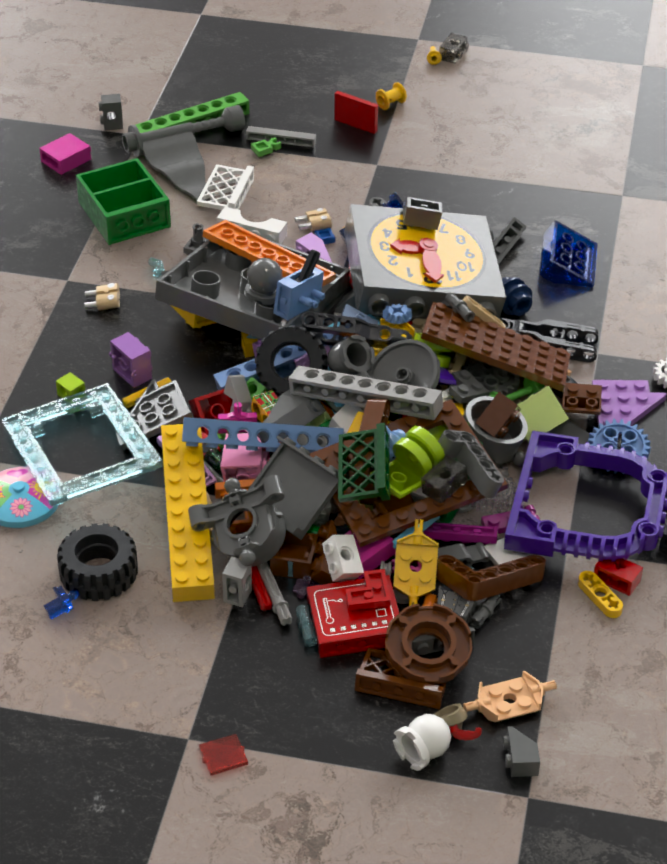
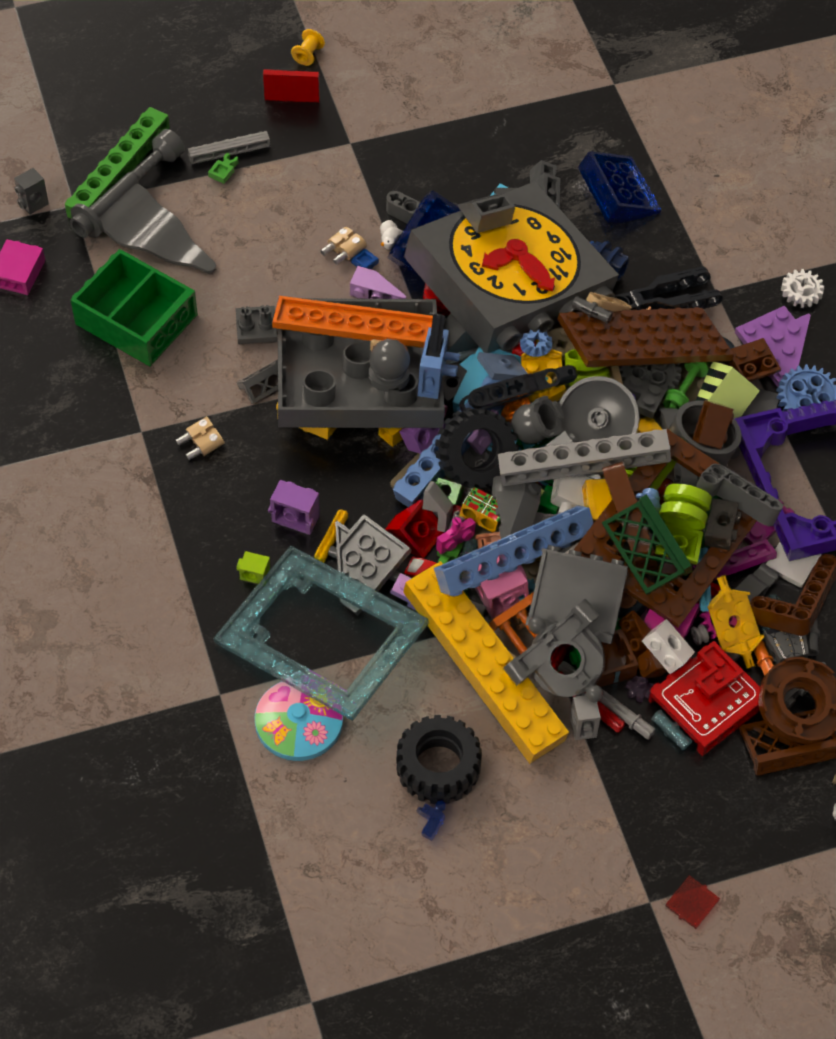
camera: 30 degrees left, 15 degrees up
clear light blue arm [148,257,165,277] -> none
white fence [197,164,254,210] -> none
white arch [217,207,287,244] -> none

